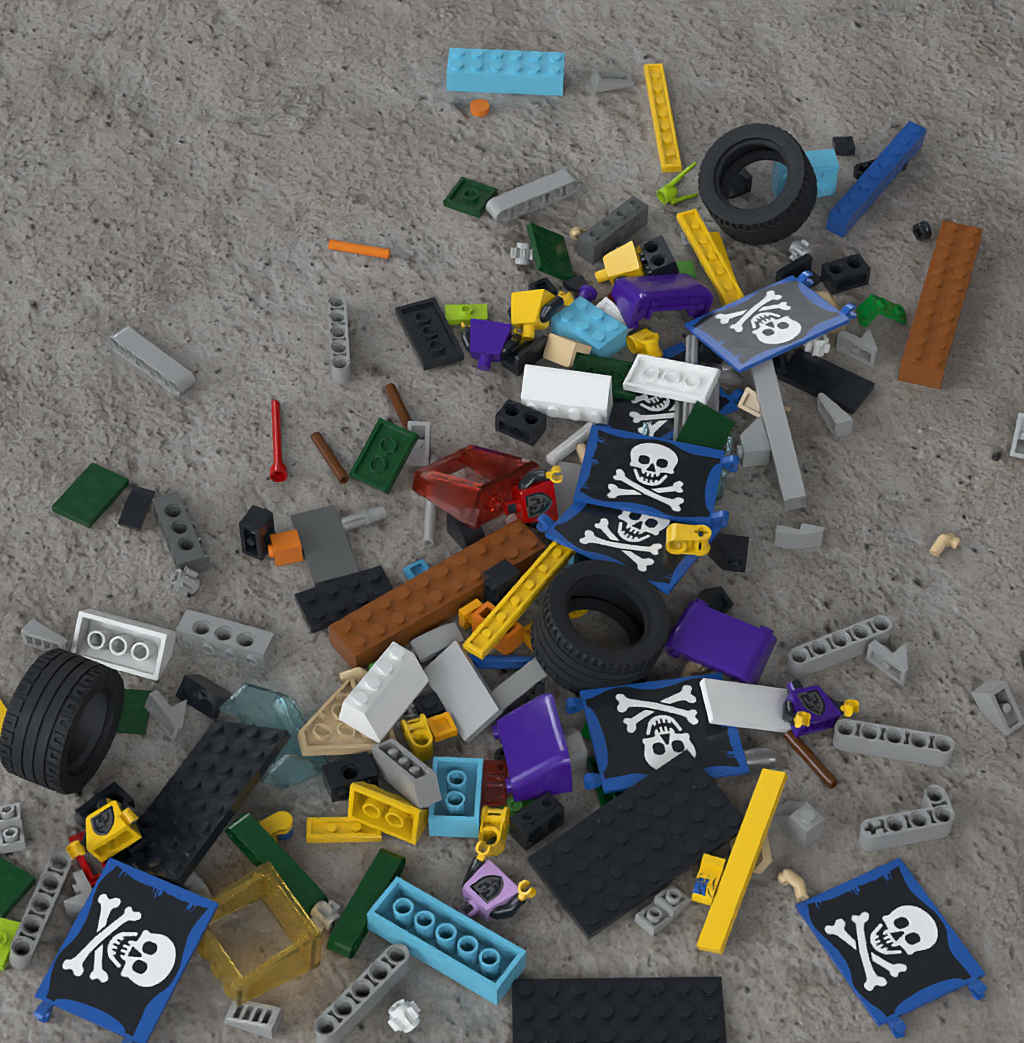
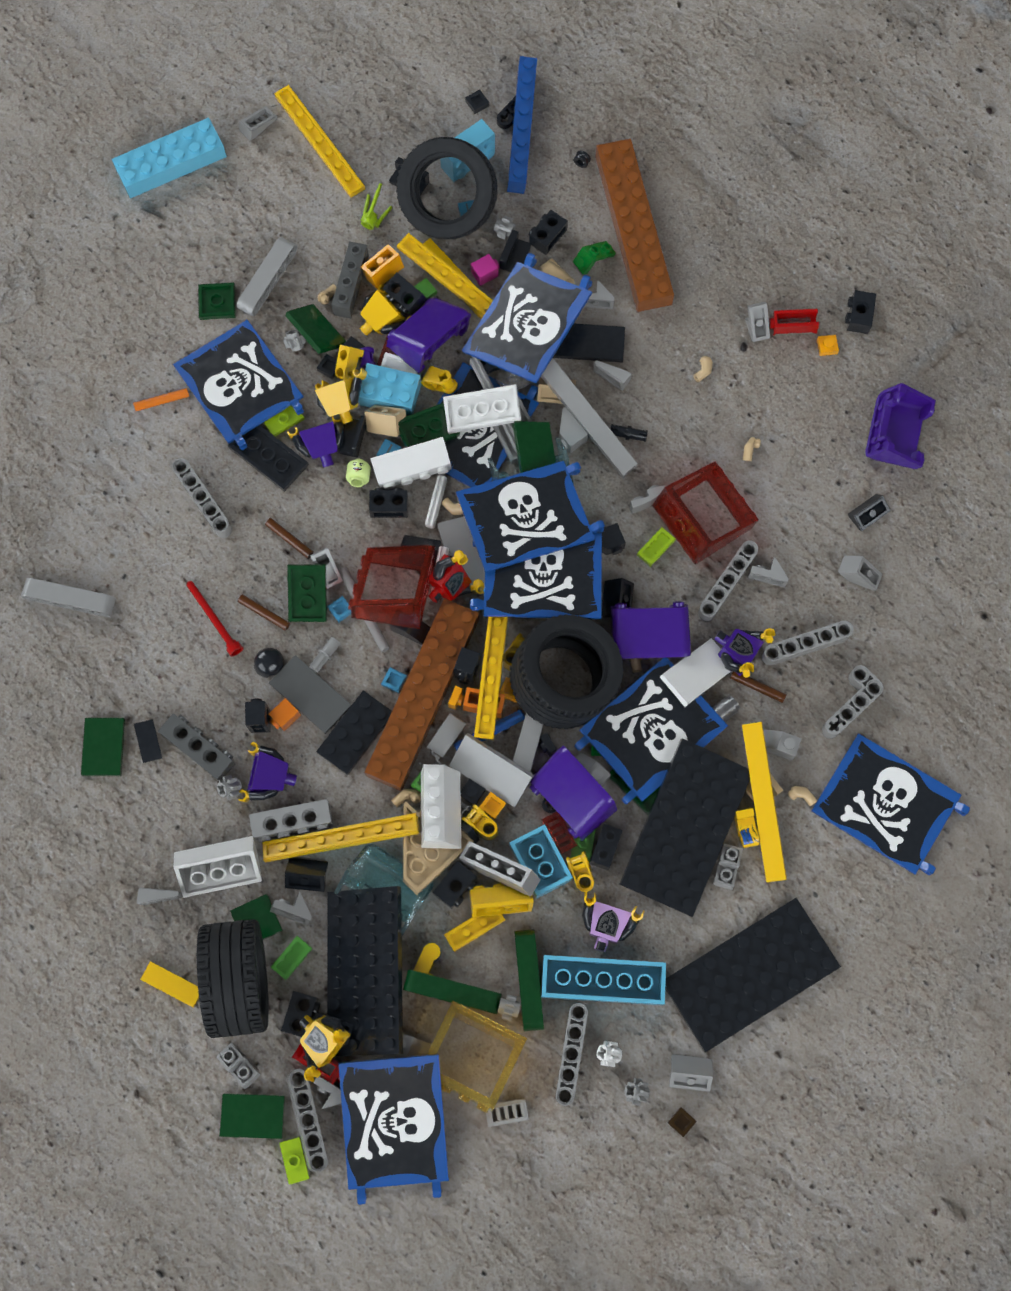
camera: 30 degrees left, 25 degrees up
orange tile [470,99,490,117] -> none
yellow piece [666,523,712,556] -> none
none -> flag [173,320,304,450]
none -> dark purple torso [238,742,297,802]
none -> black hair [254,648,284,678]
none -> yellow tile [262,813,420,863]
none -> bright green plate [271,936,313,980]
none -> dark azure tile [327,596,354,623]
none -> yellow leg [335,345,364,380]
none -> yellowish green head [345,459,371,487]
none -> light orange brick [361,244,404,289]
none -> black tile [461,820,480,844]
none -> dark pink brick [471,254,500,286]
none -> black pin [610,424,648,442]
none -> lime plate [637,527,676,567]
none -> clear red windscreen [652,461,759,564]
none -> tan arm [693,356,713,382]

